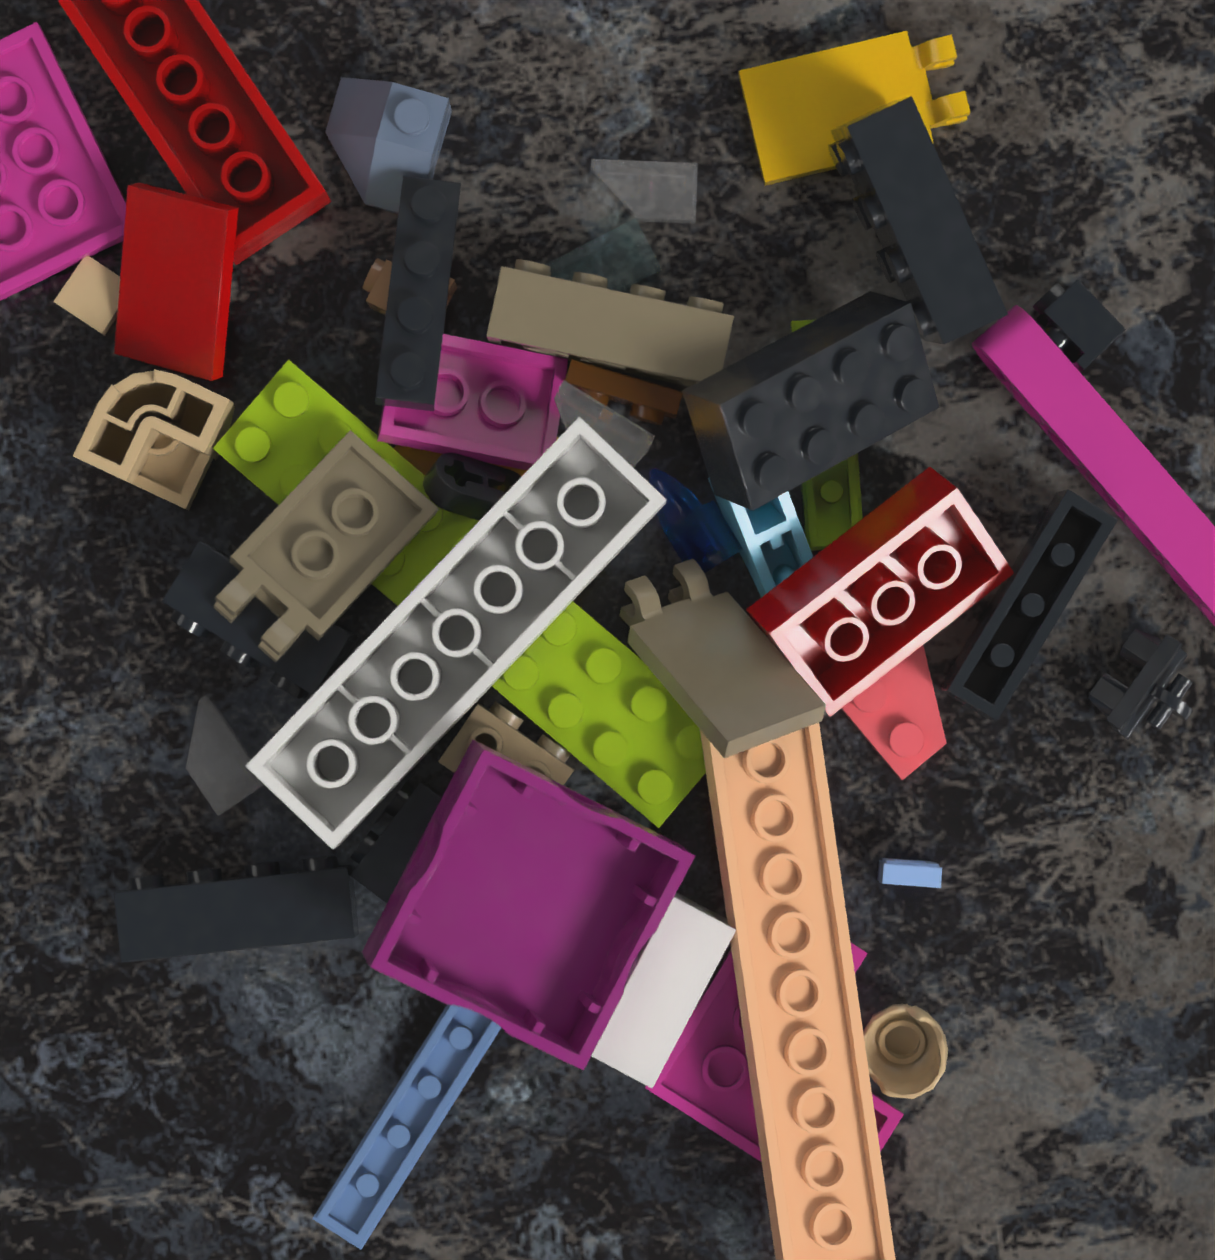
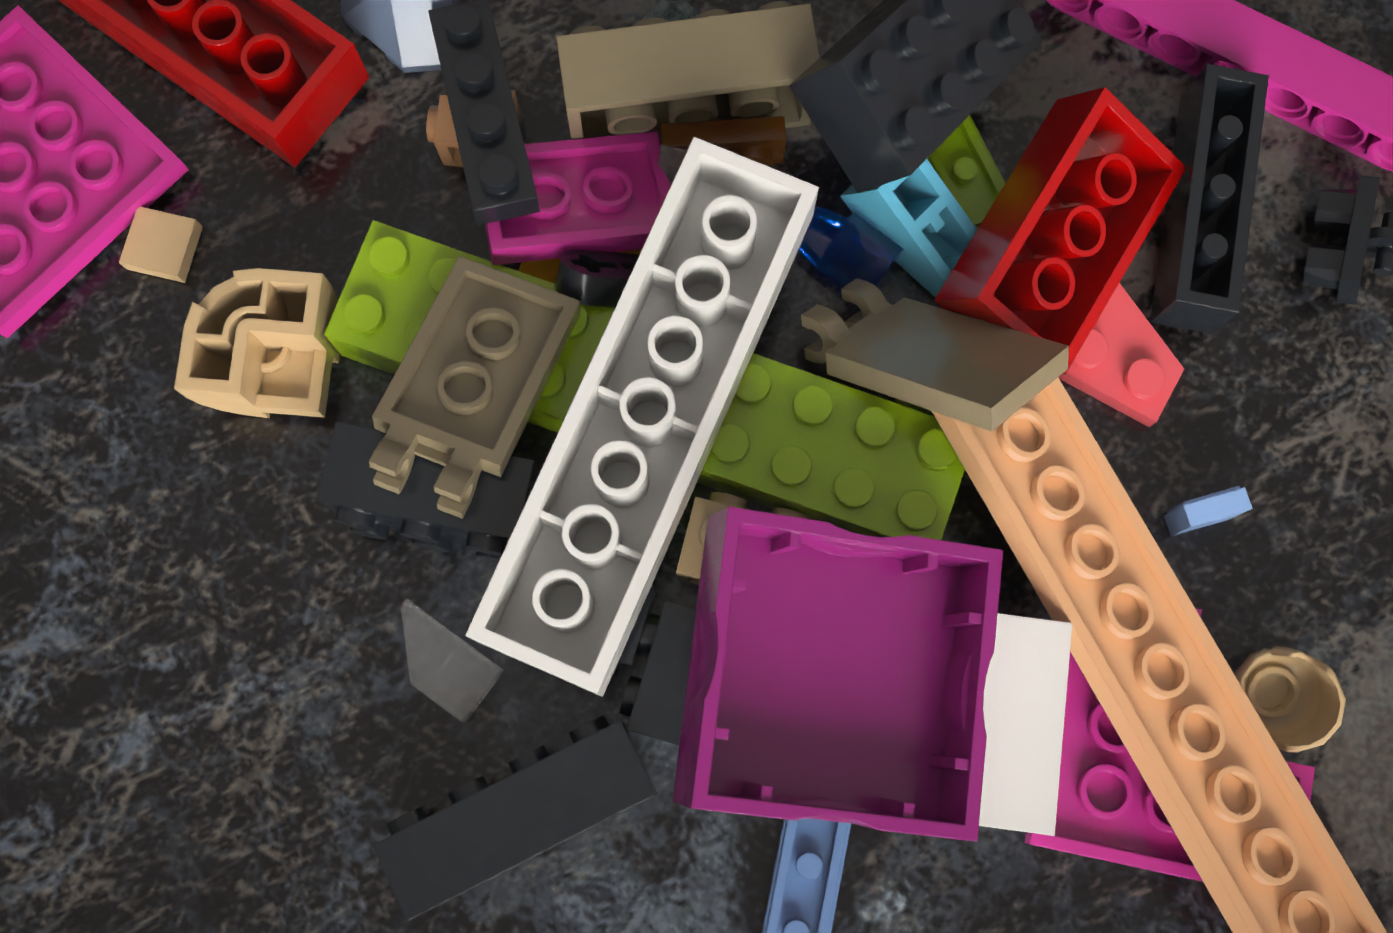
camera: 20 degrees left, 10 degrees down
red tile [114,182,239,381] -> none

